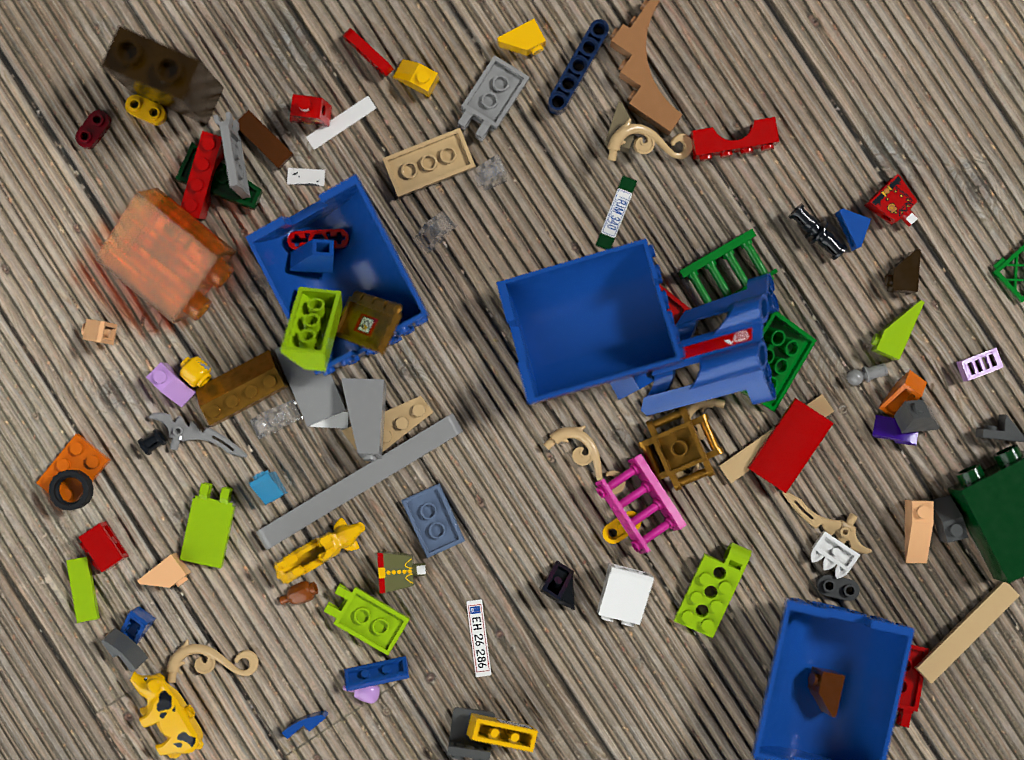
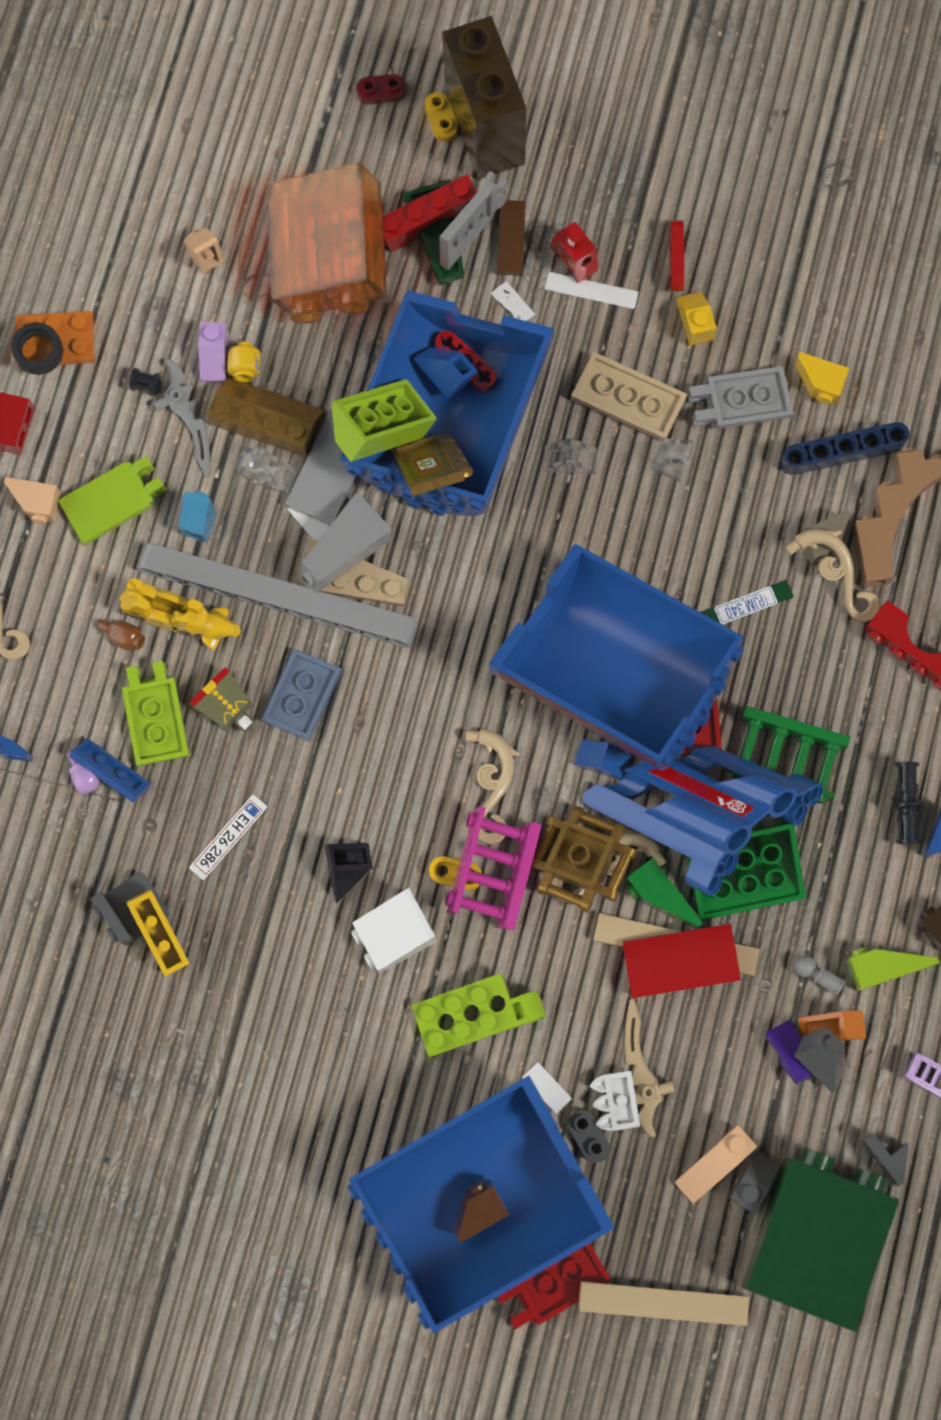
camera: 50 degrees right, 10 degrees down
none -> white sticker [522,1062,572,1114]
none -> green slope [625,858,703,929]

